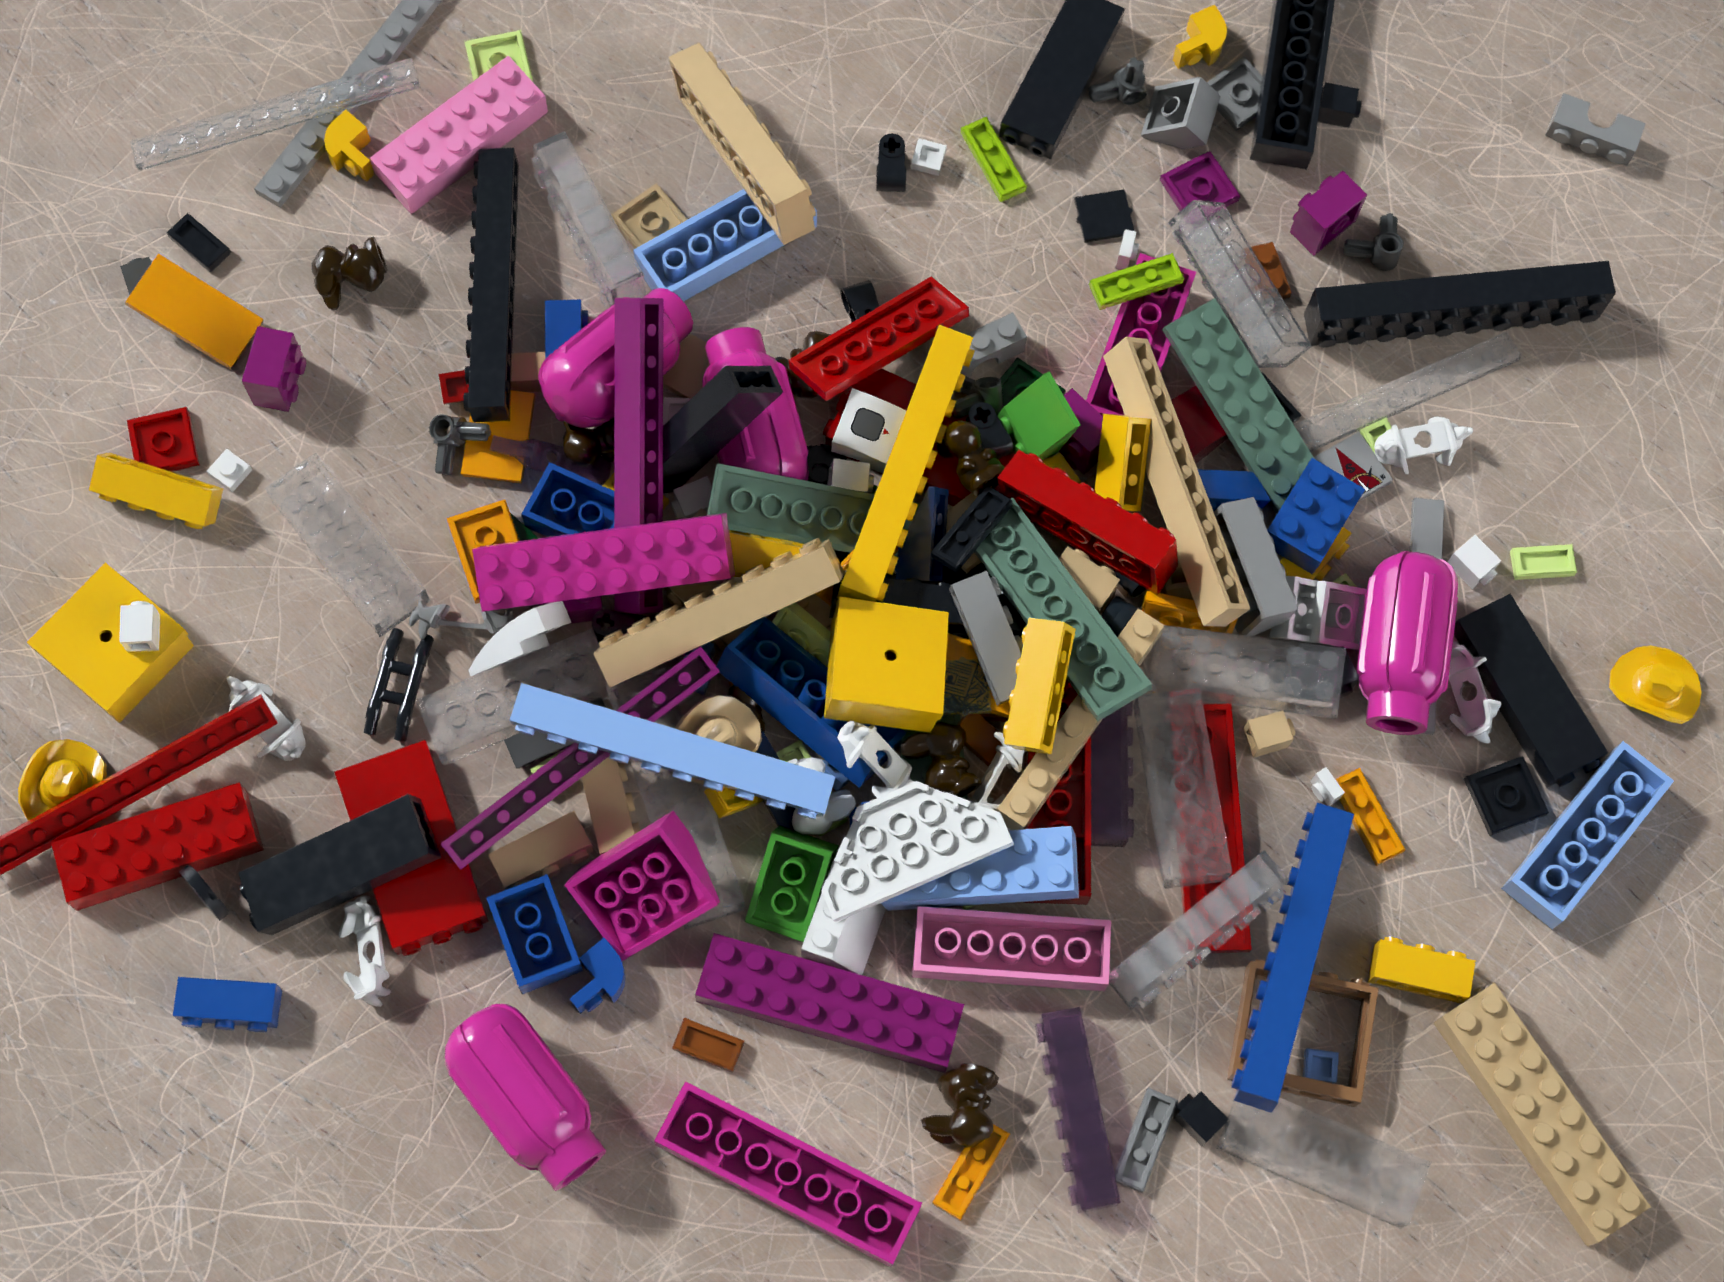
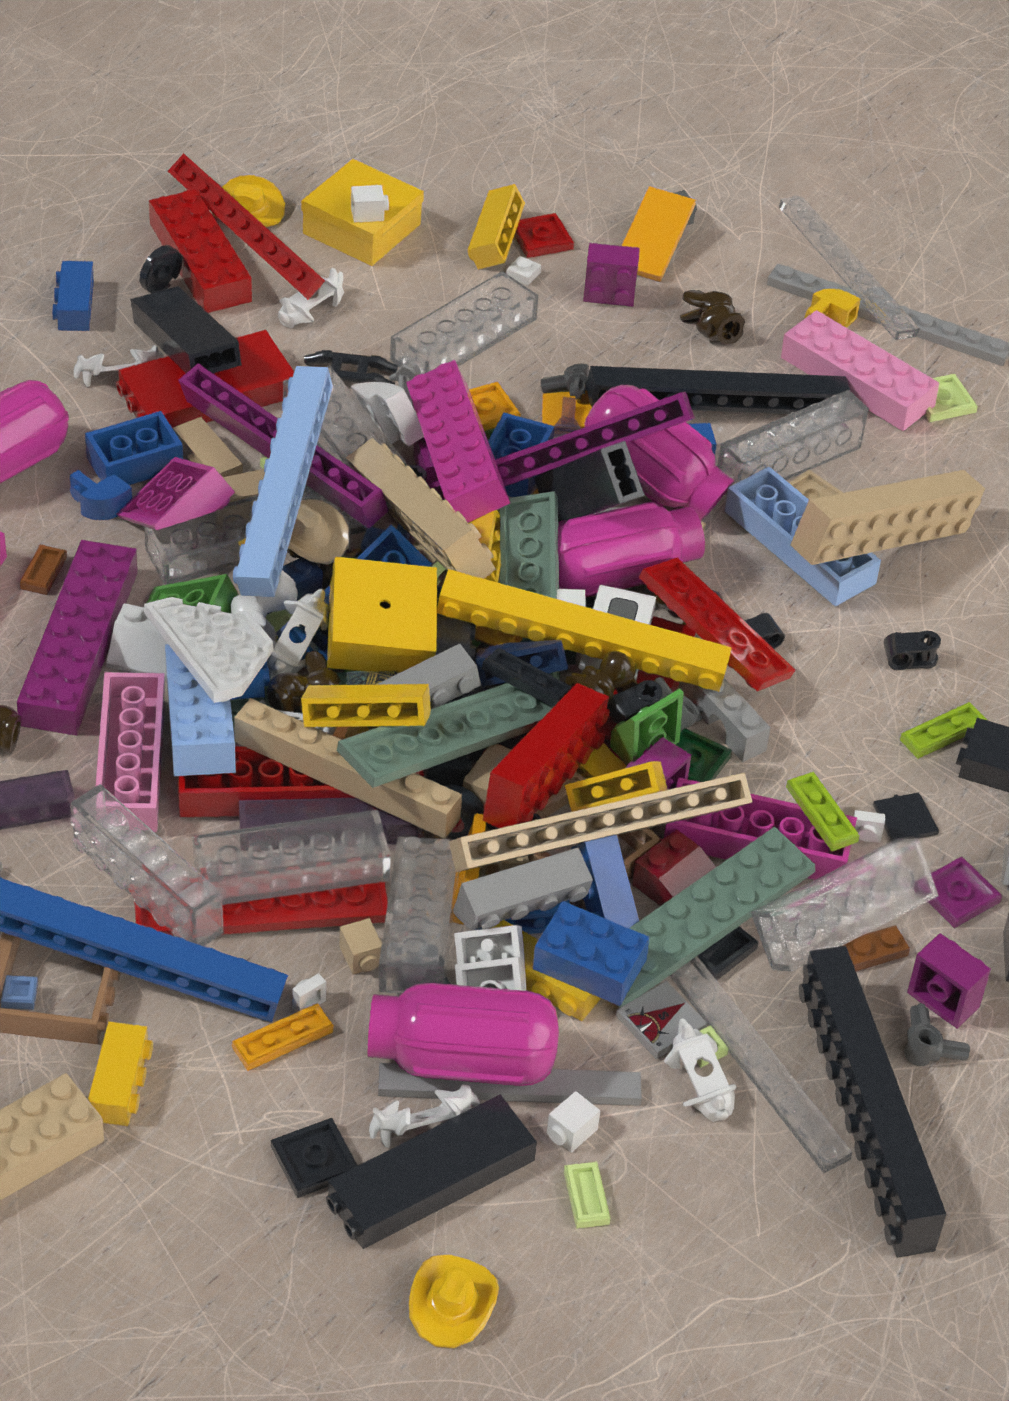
camera: 85 degrees right, 25 degrees down
black tile [166,213,231,273] -> none
white plate [911,138,947,176] -> none
light blue brick [1501,741,1674,929] -> none

